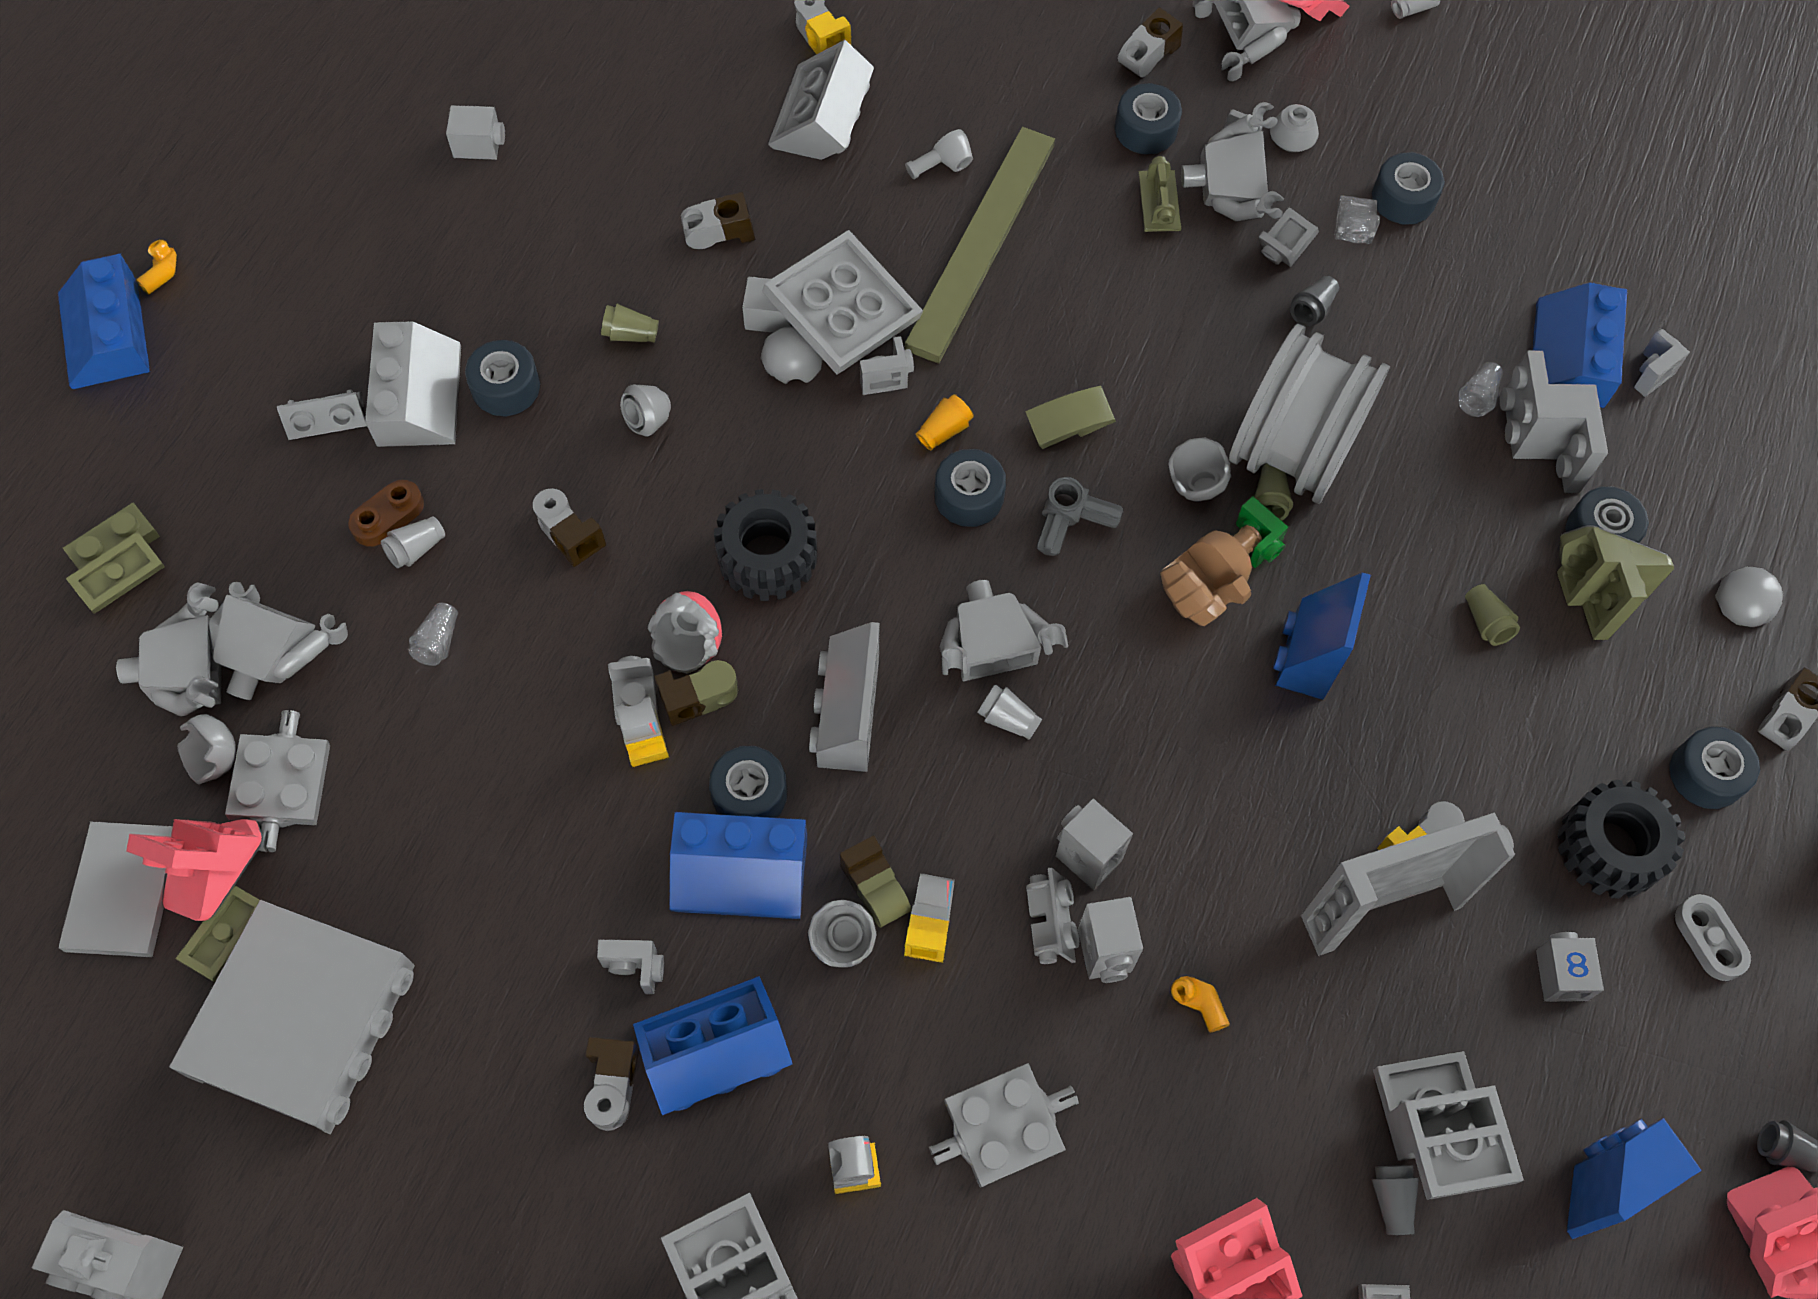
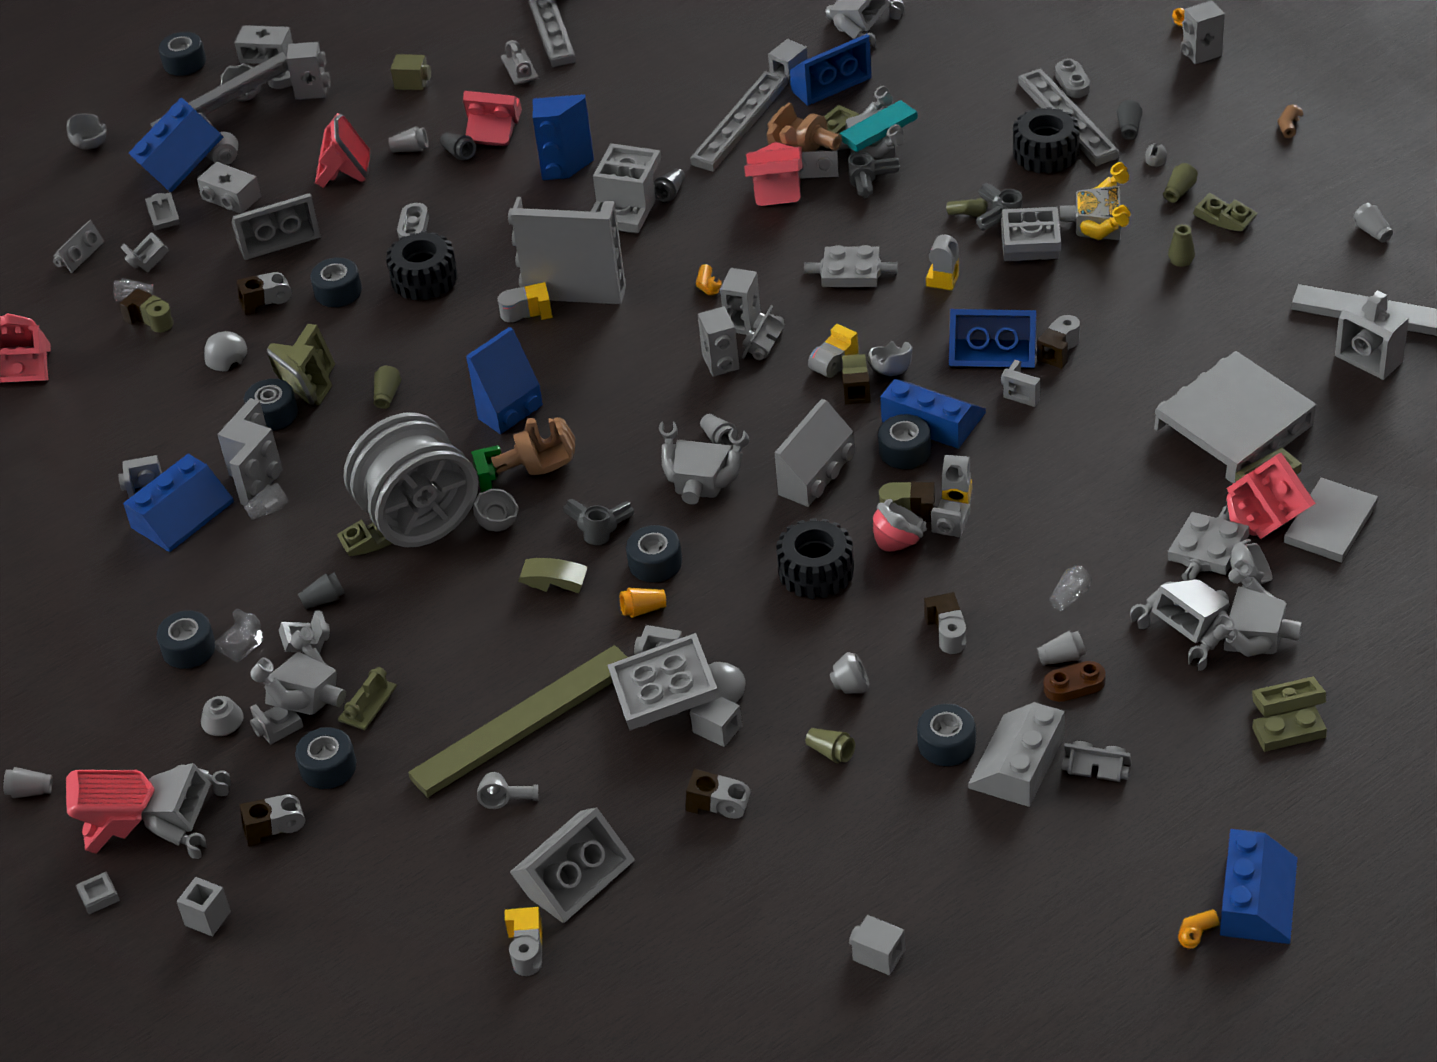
camera: 145 degrees left, 20 degrees down
light grey brick [1536,932,1604,1002] -> none

